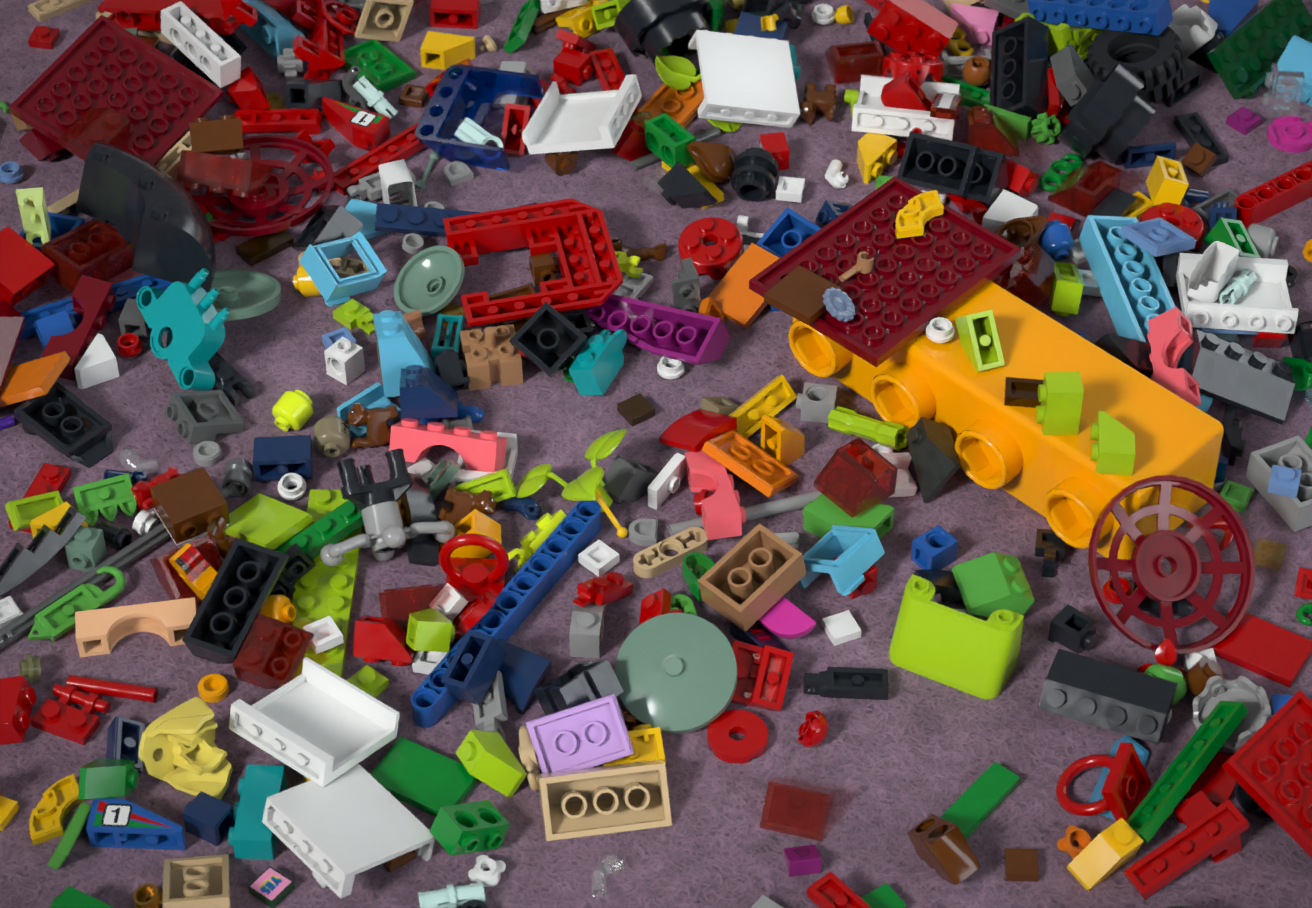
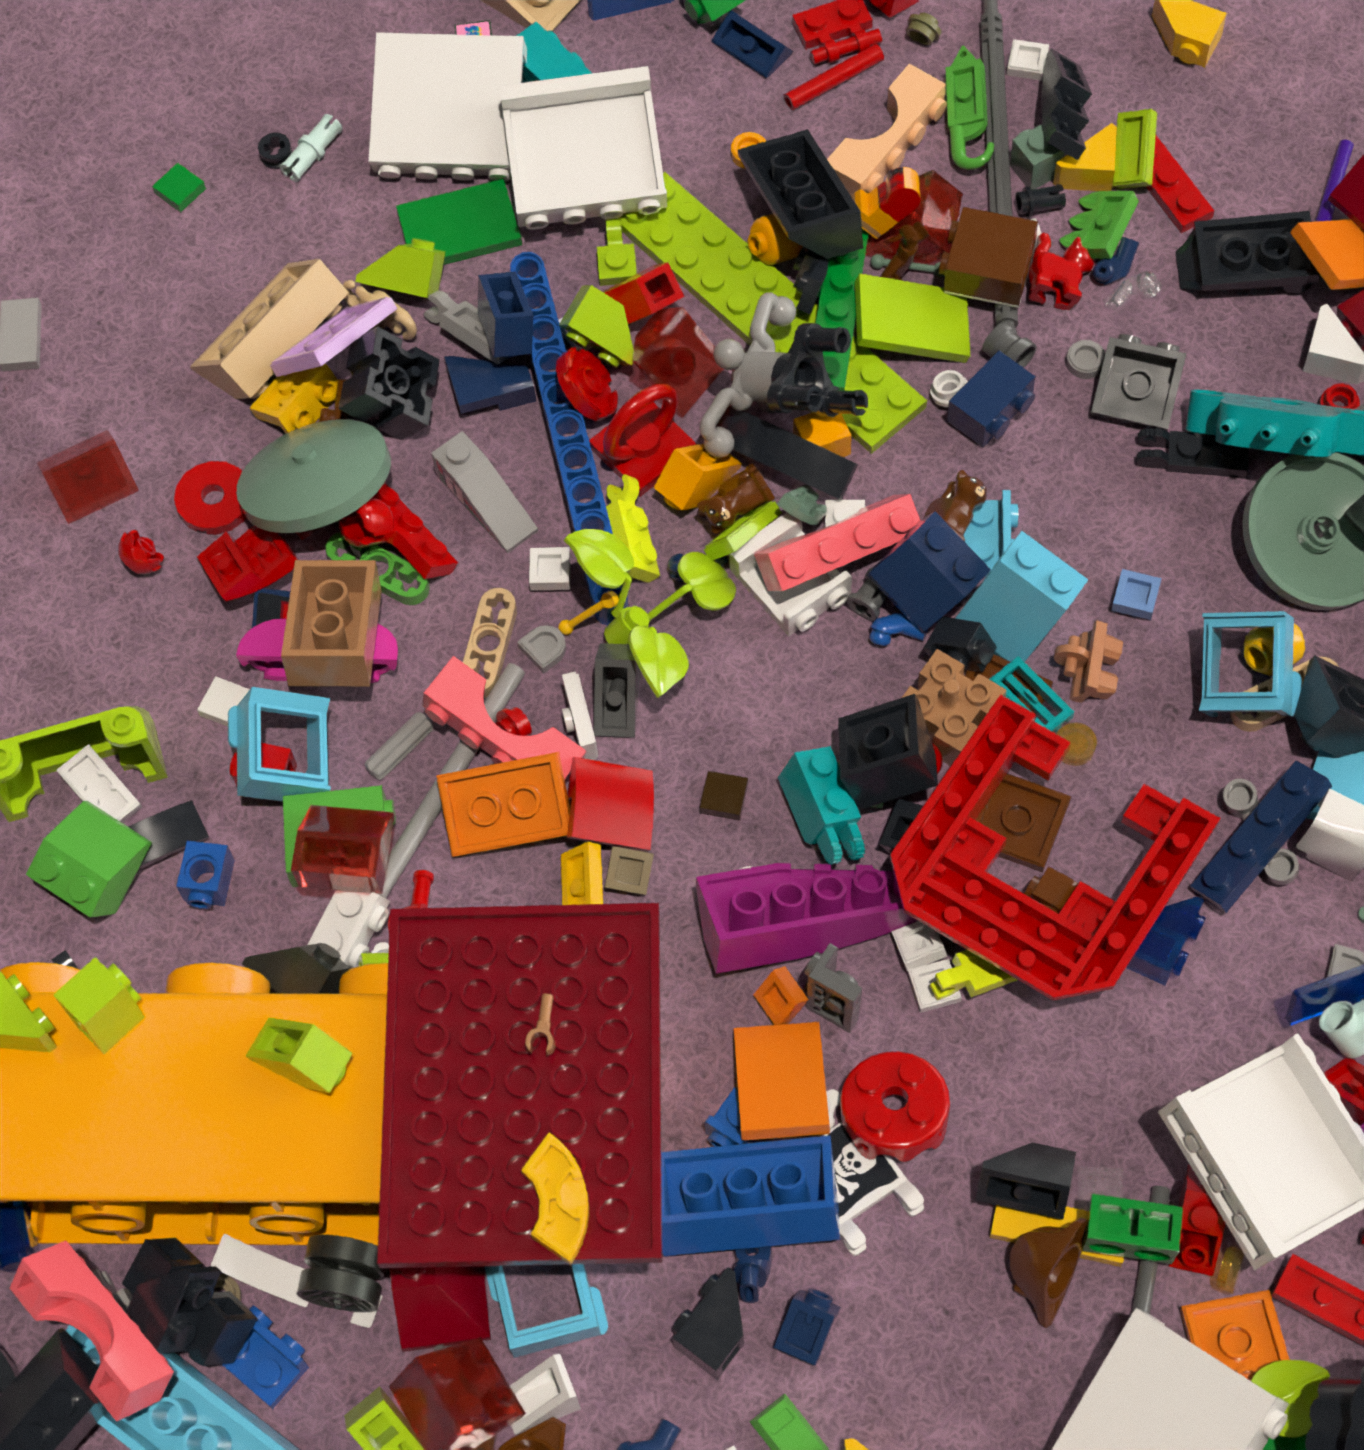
camera: 140 degrees right, 20 degrees up
light yellow piece [138,697,233,800] -> none
dark blue brick [183,791,235,846] -> none
clear red slope [233,613,314,689] -> none
neon yellow head [272,390,313,431] -> none
white plate [303,616,344,654] -> none
dark tan head [313,415,350,458] -> none
white brick [324,336,365,385] -> none
lime plate [332,298,375,335] -> none
sand green dish [394,246,465,317] -> none
white plate [429,583,468,622] -> none
green brick [429,800,510,856] -> none
white plate [468,855,506,887] -> none
red plate [573,572,634,608] -> none
clear arm [591,855,624,898] -> none
reddish brown arm [611,238,667,261] -> none
rock [682,552,715,603] -> none
black piece [730,147,779,202] -> none
red brick [759,132,790,171] -> none
light orange slope [761,414,805,466] -> none
reddish brown tile [764,265,844,325] -> none
white plate [776,176,805,203] -> none
magenta slope [783,844,821,877] -> none
black hinge [803,667,889,700] -> none
sand blue piece [823,287,856,322] -> none
white arm [825,159,849,189] -> none
white plate [926,317,955,343] -> none
dark brown tile [1004,377,1044,408] -> none

